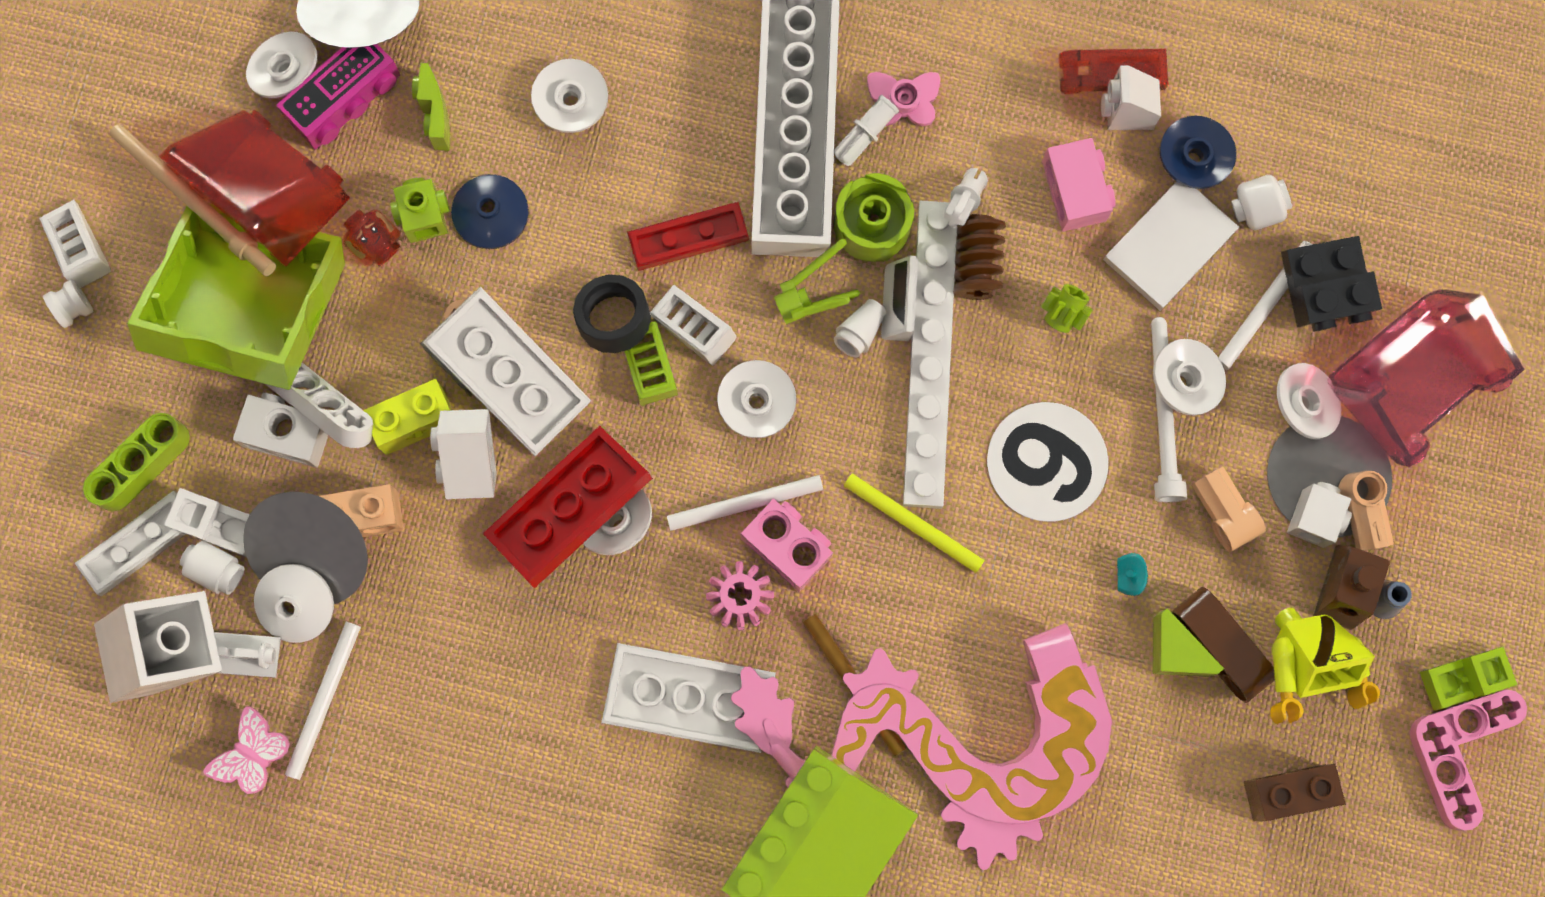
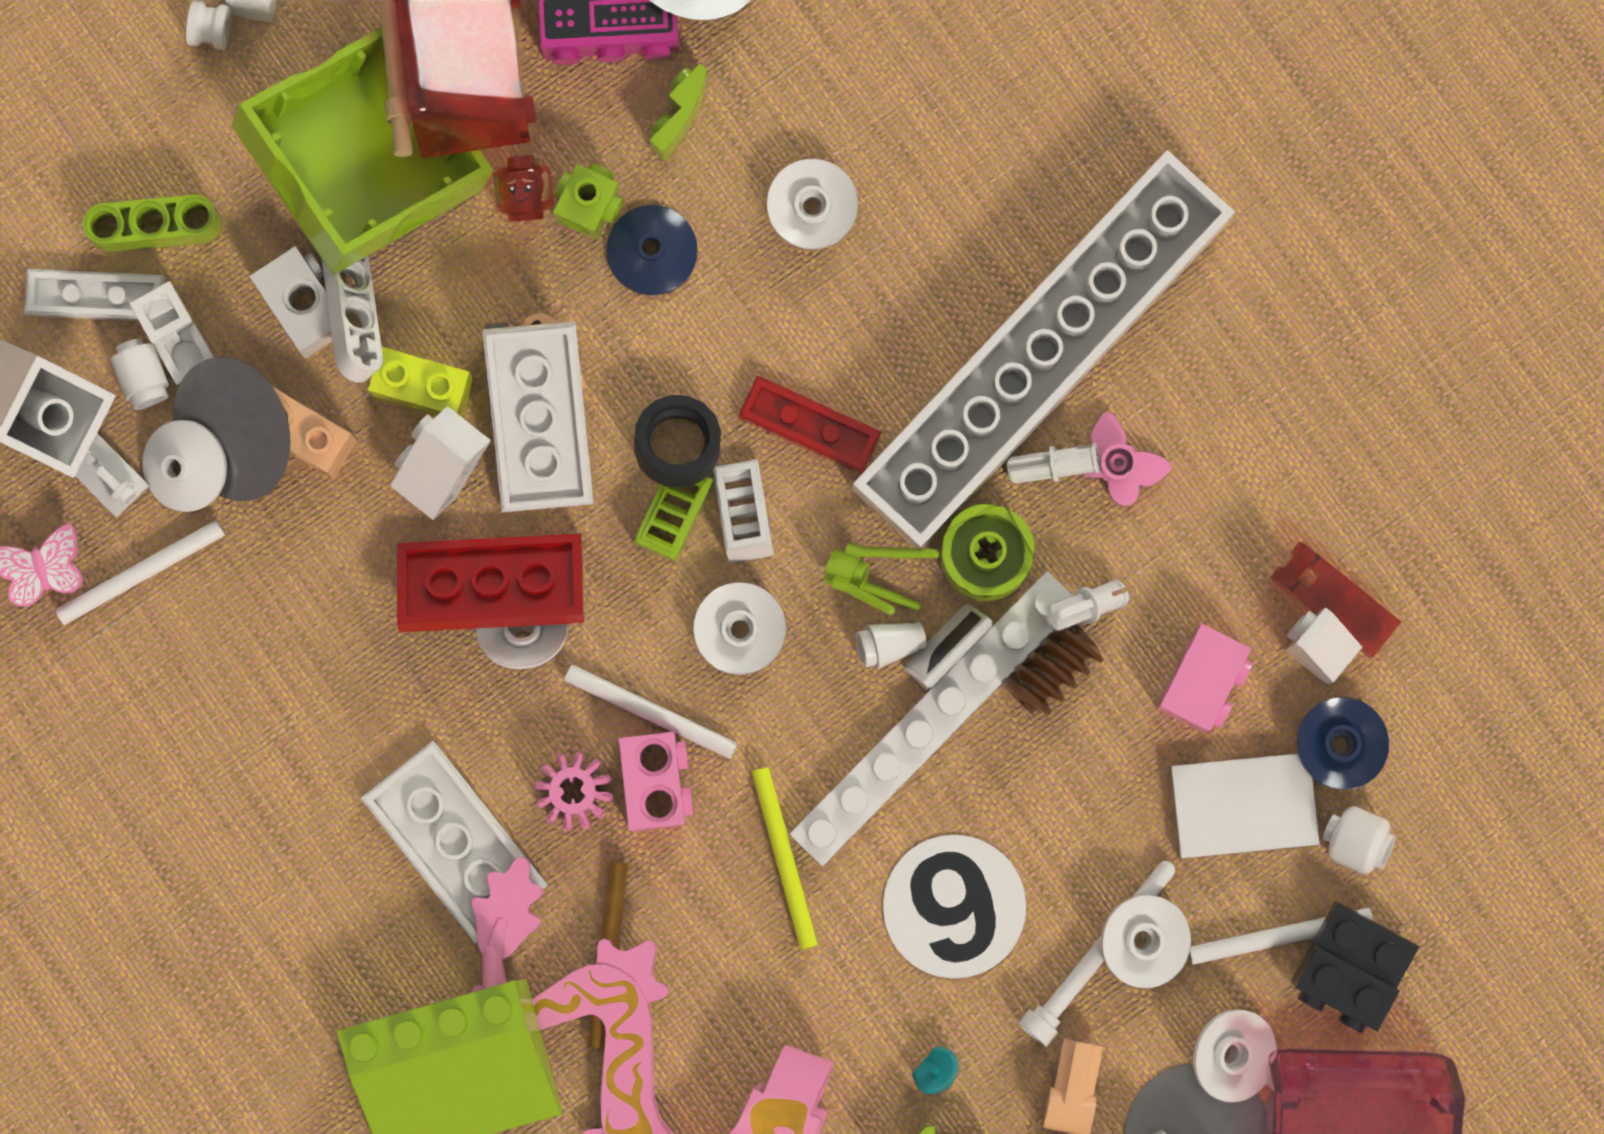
camera: 45 degrees right, 5 degrees up
lime gear [1041,284,1093,333] -> none

